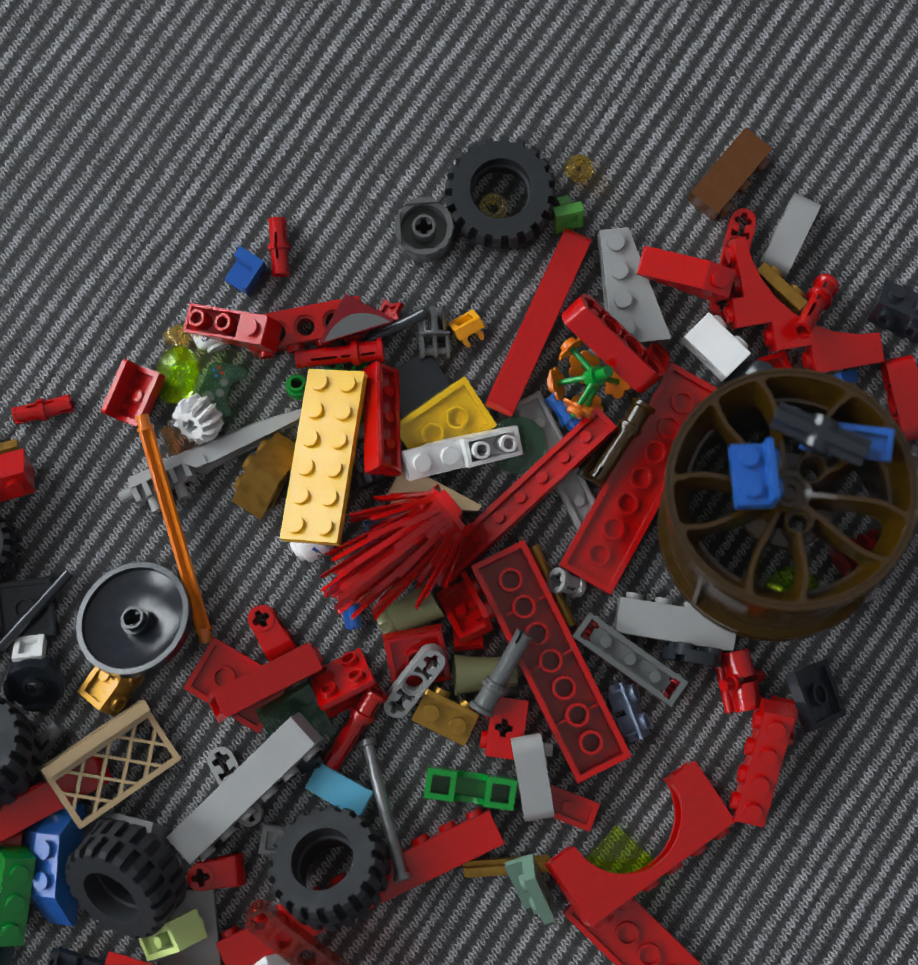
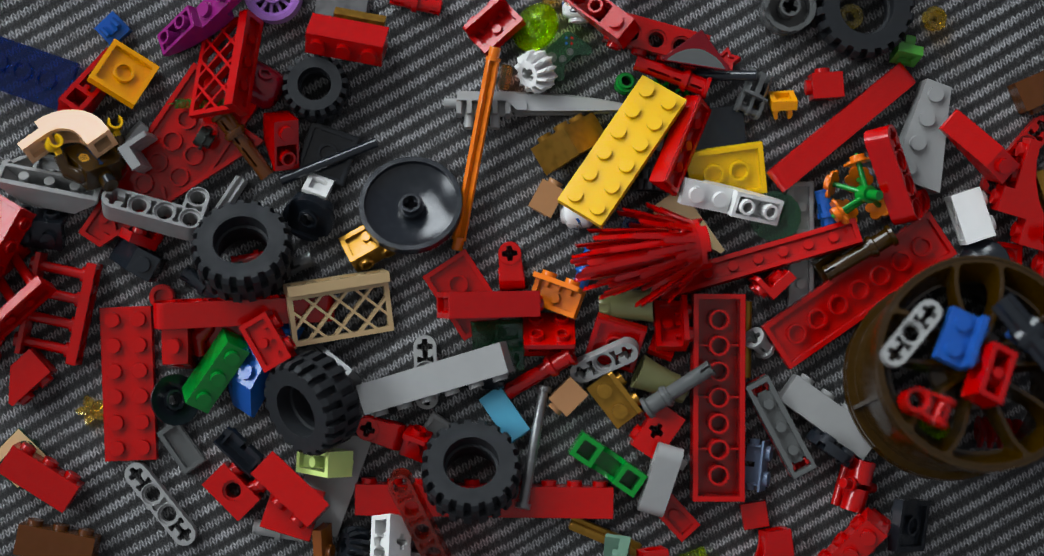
camera: 30 degrees right, 5 degrees up
none -> red bracket [238,310,297,373]
none -> red bracket [399,424,433,463]
none -> medium nougat brick [528,177,563,219]
none -> orange bracket [531,269,586,320]
none -> medium nougat brick [548,375,588,417]
none -> red tile [739,500,770,530]
none -> red bracket [746,268,796,300]
none -> red brick [804,68,845,102]
none -> light grey beam [879,299,942,368]
none -> red piece [897,387,957,430]
none -> red brick [960,341,1018,408]

